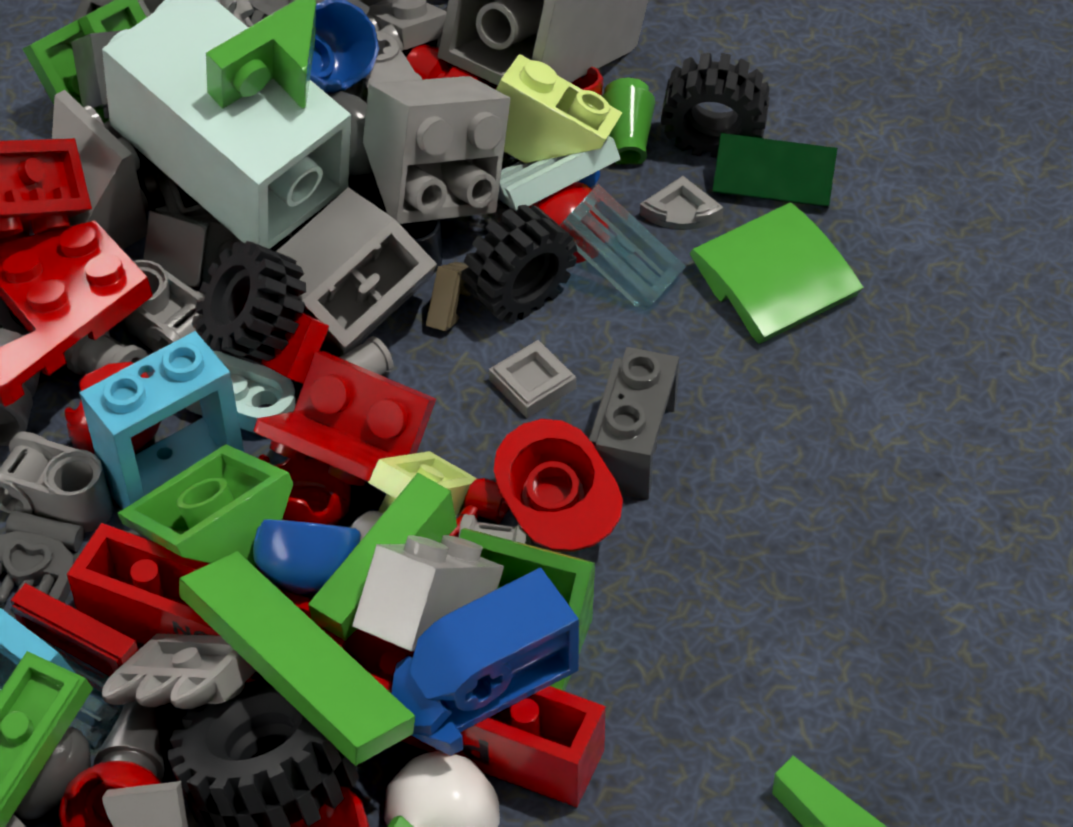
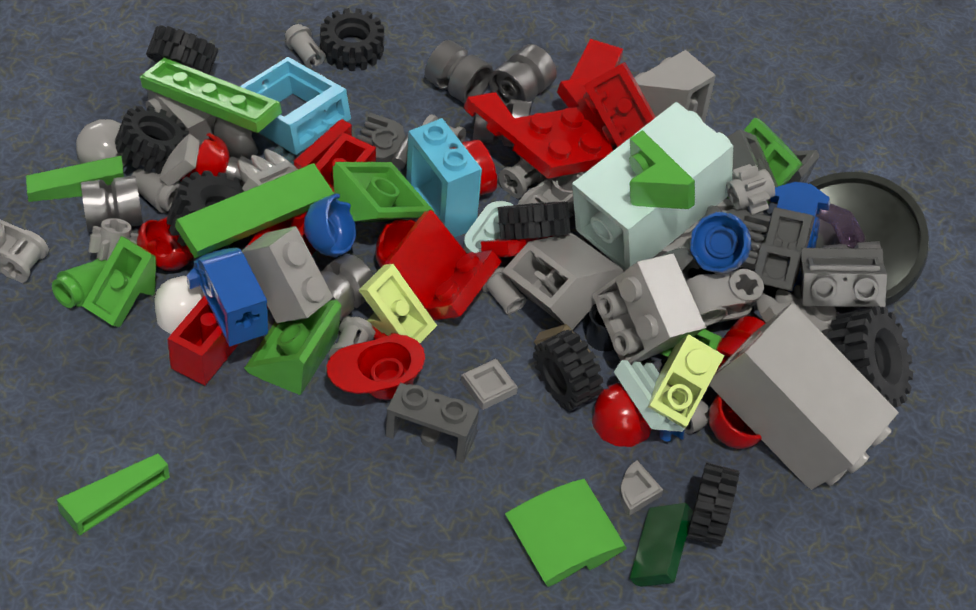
camera: 90 degrees right, 0 degrees up
bright green piece [308,473,457,641] -> none
clear light blue tile [559,184,686,311] -> none
bright green cone [602,78,656,164] -> none

